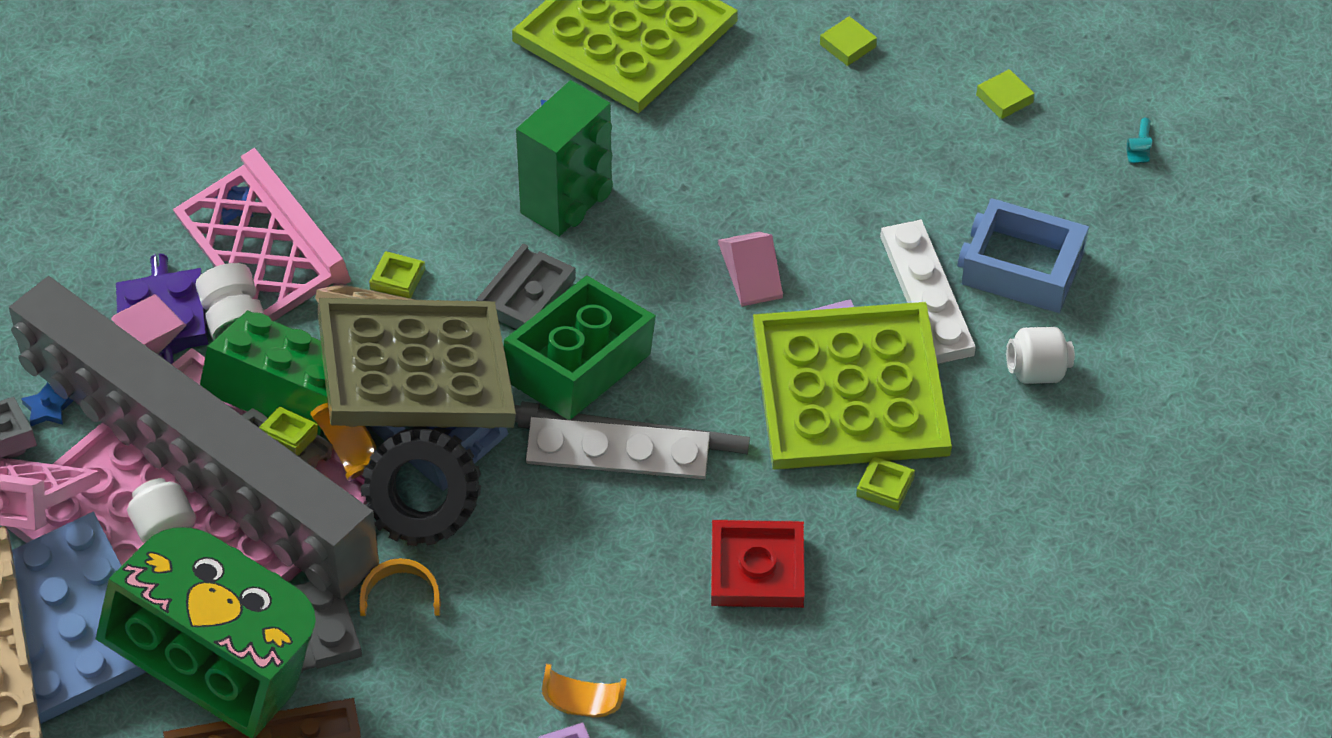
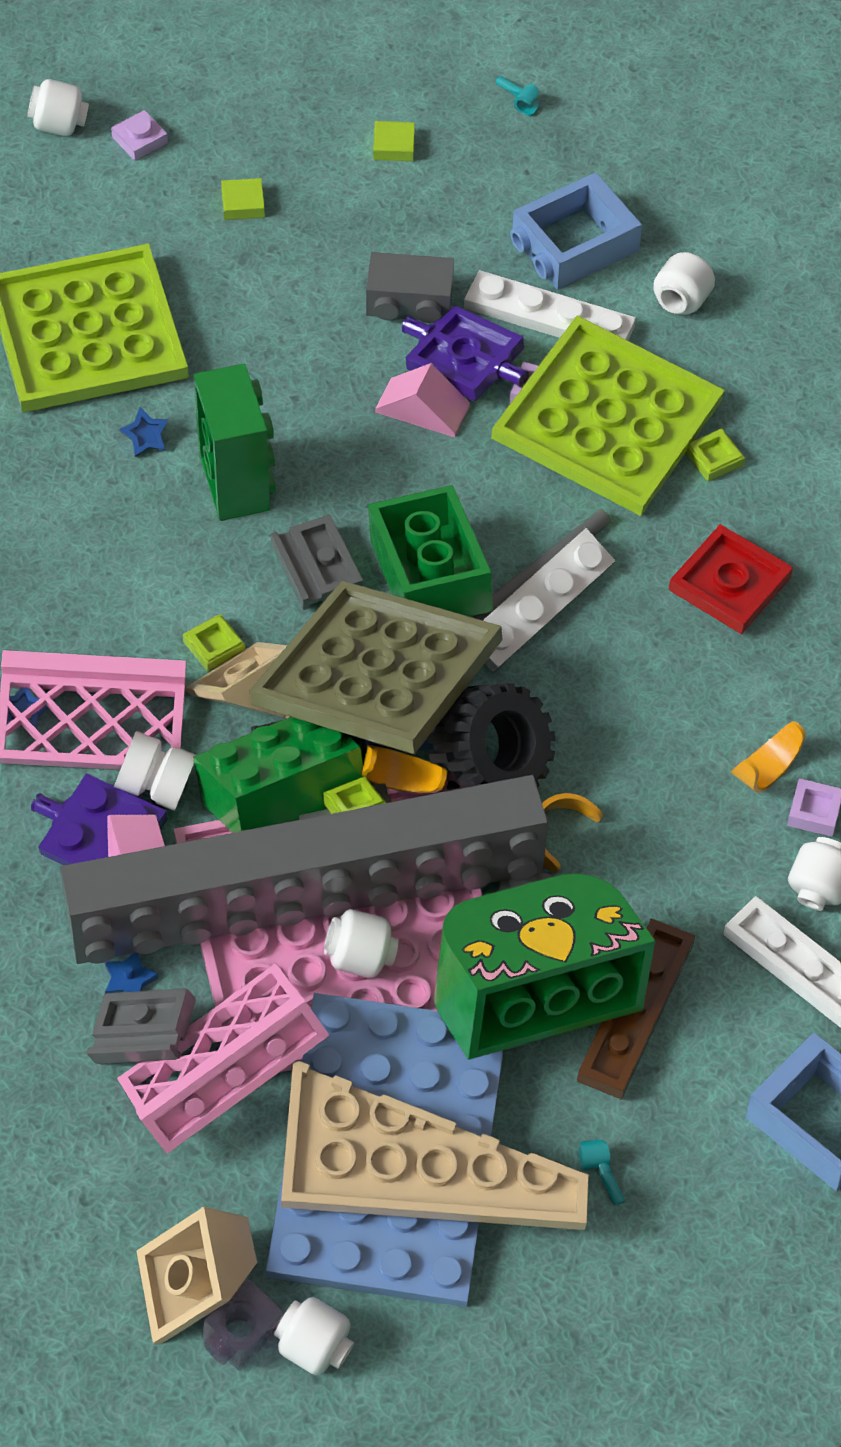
camera: 55 degrees left, 5 degrees up
none -> dark grey brick [366,252,454,323]
none -> dark purple plate [402,305,529,402]

